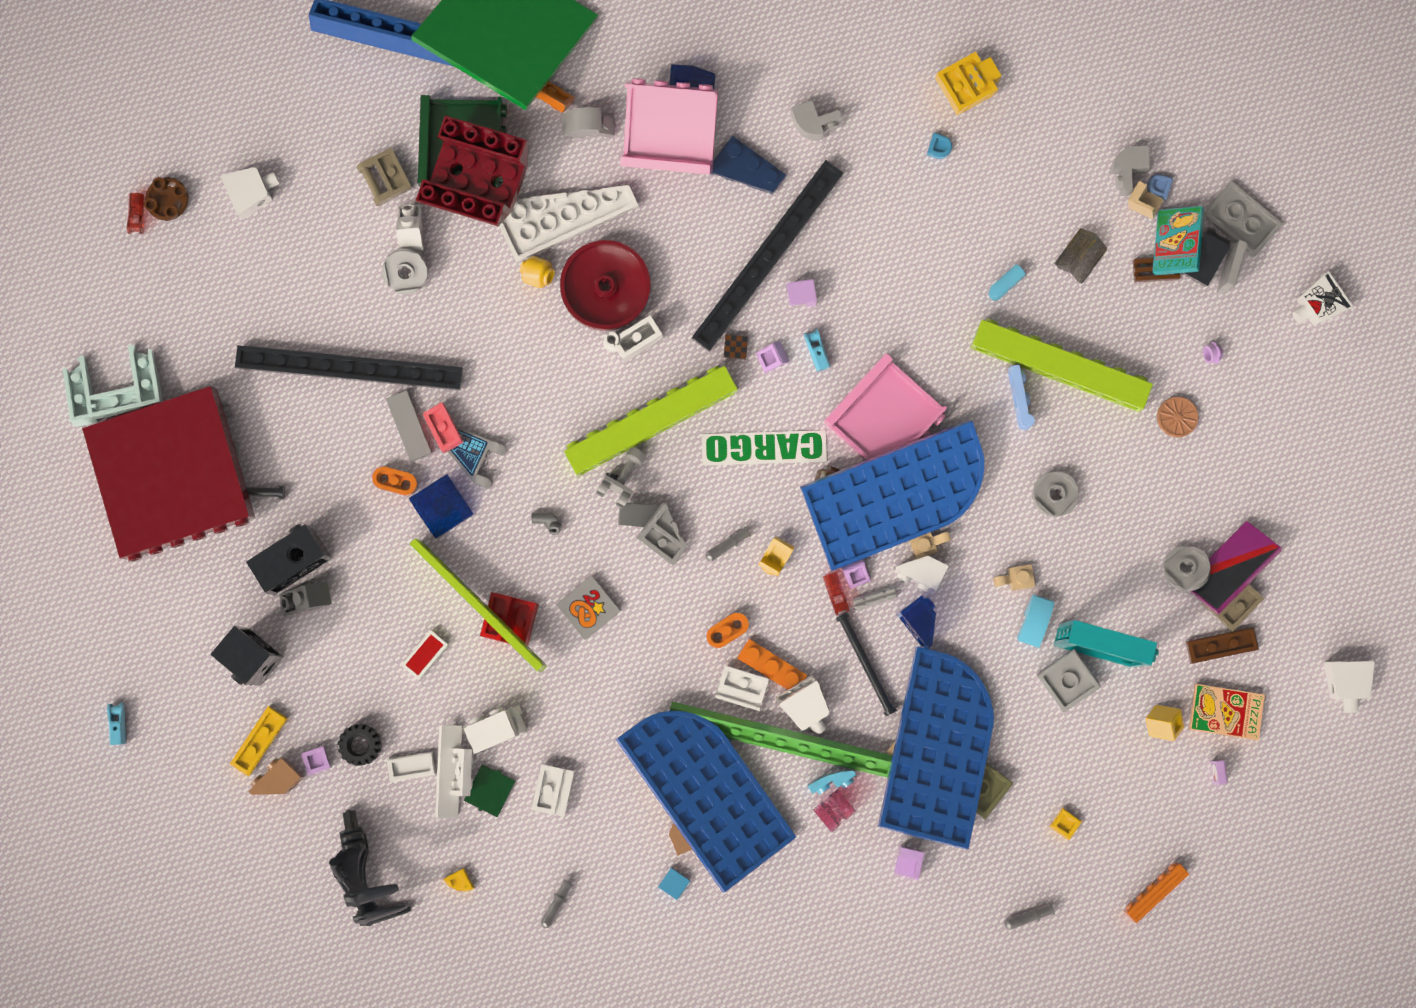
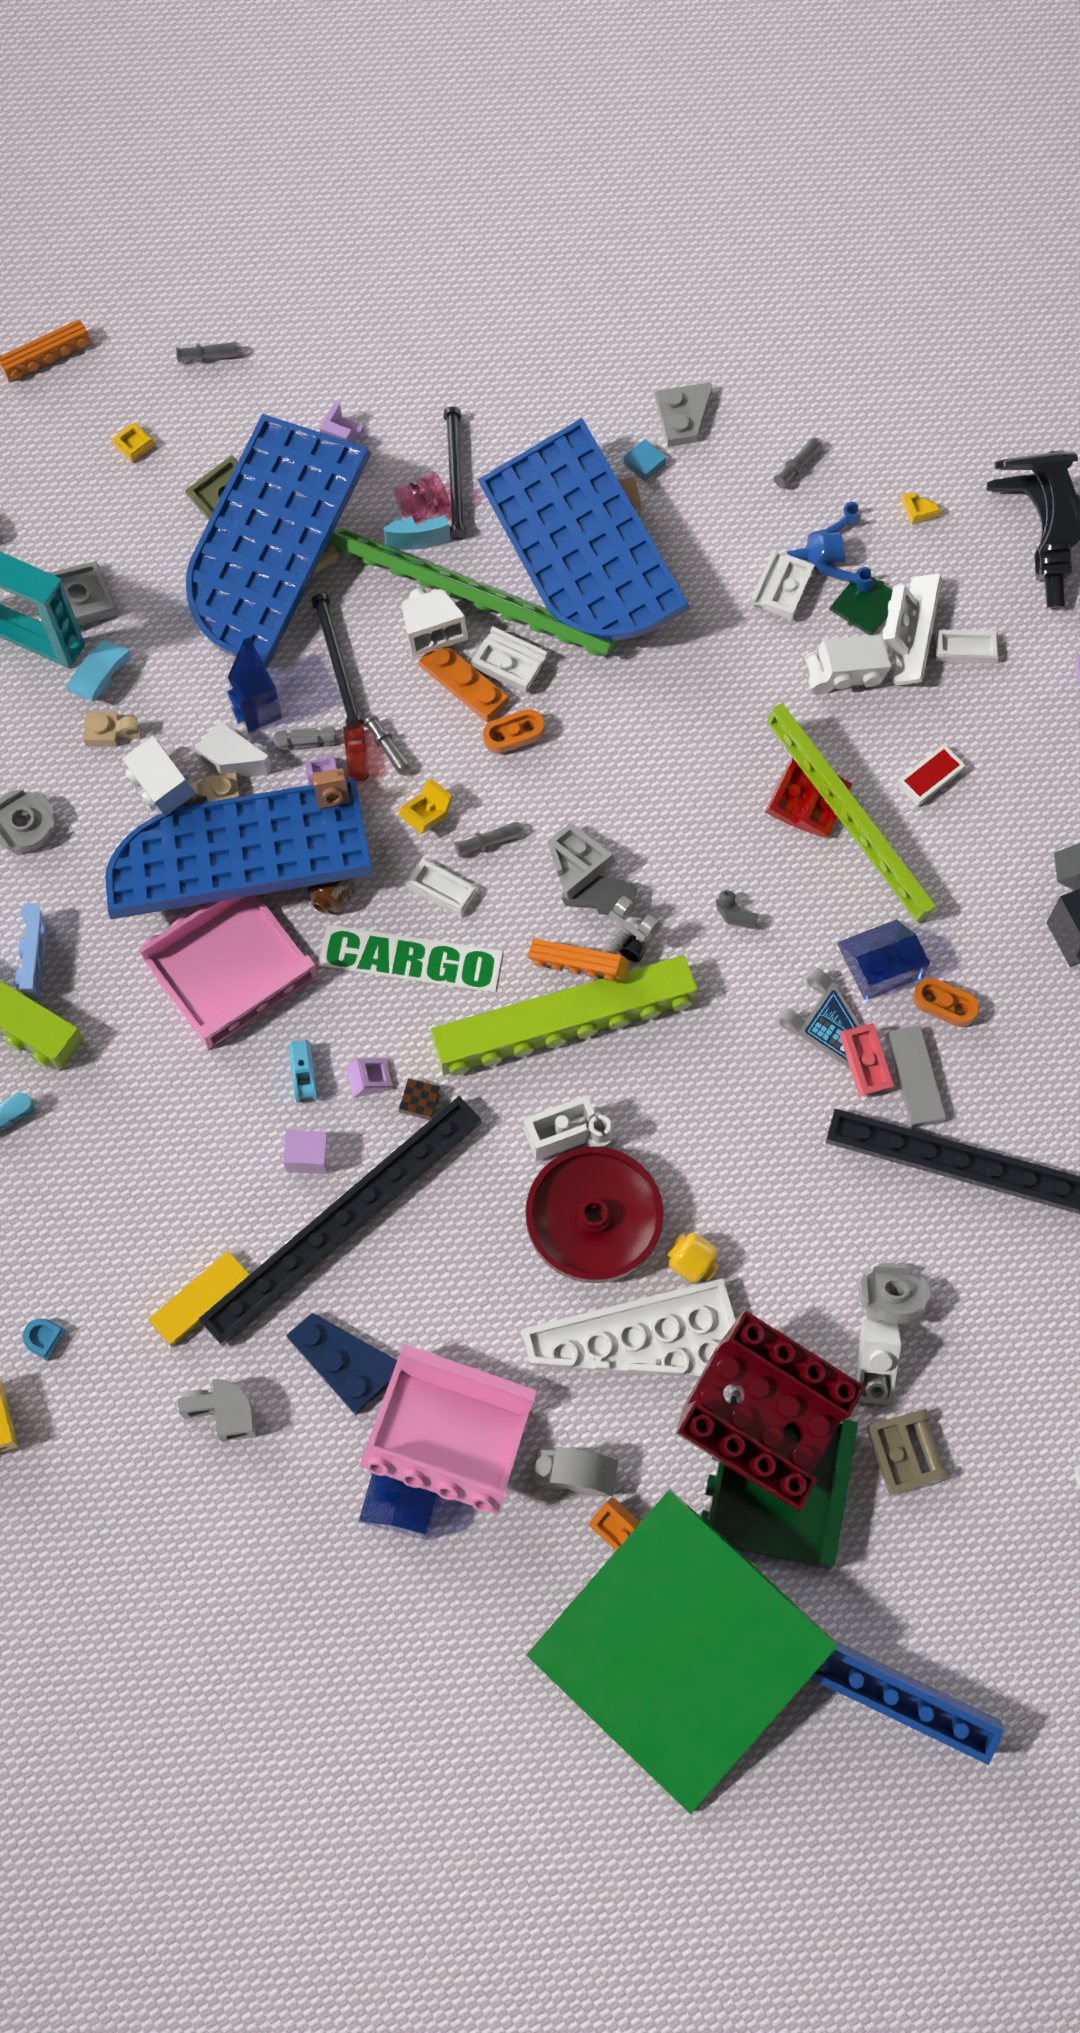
camera: 170 degrees left, 15 degrees down
black tyre [337,724,382,766] -> none
light grey tile [556,576,621,640] -> none
none -> white hinge [122,736,196,816]
none -> yellow tile [148,1251,249,1347]
none -> nougat bracket [311,768,350,809]
none -> flat silver piece [363,715,411,775]
none -> white tile [406,858,478,918]
none -> black bar [443,407,467,539]
none -> orange piece [527,938,630,982]
none -> light grey wing [655,382,712,447]
none -> blue piece [787,502,873,592]

